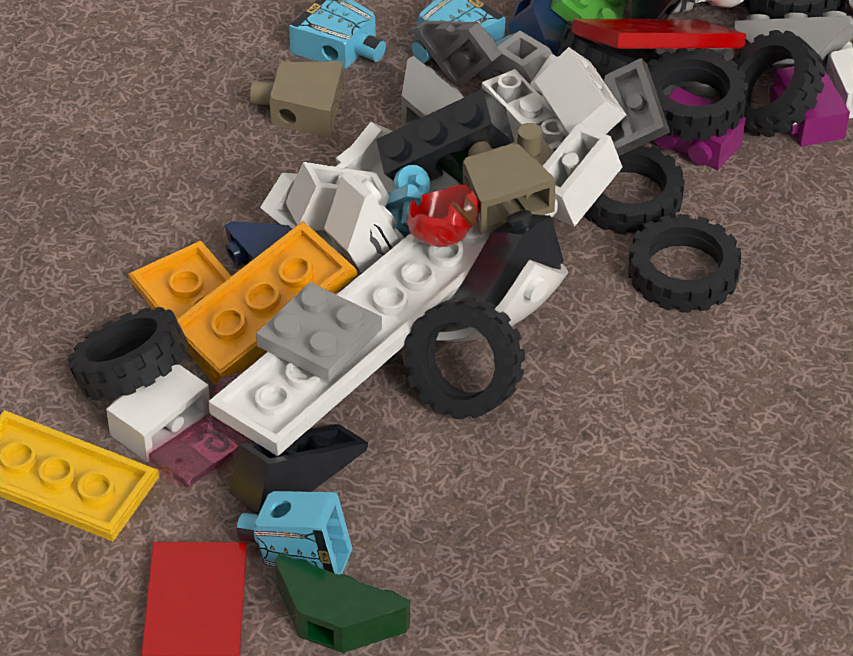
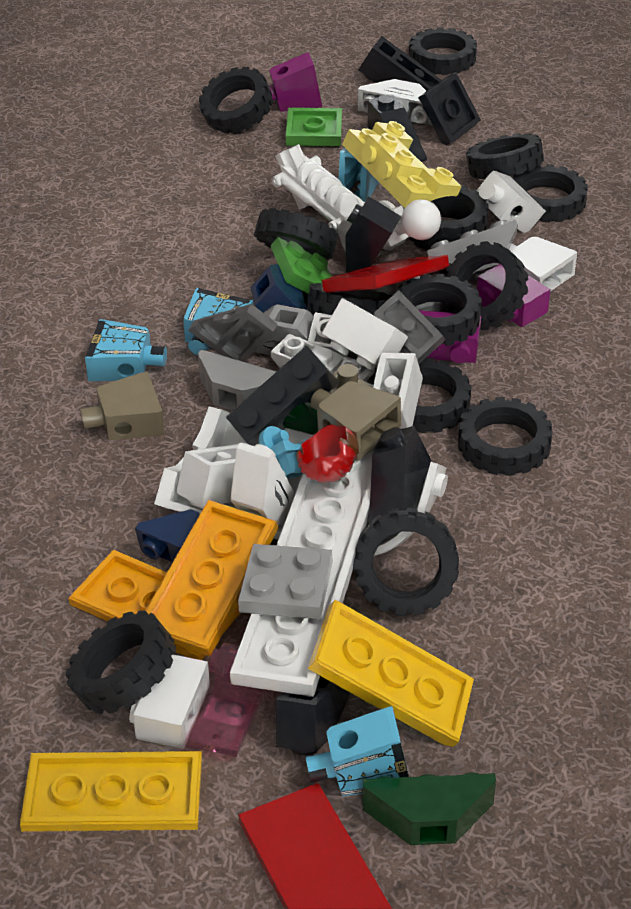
camera: 25 degrees left, 5 degrees down
none -> yellow tile [307,599,474,747]

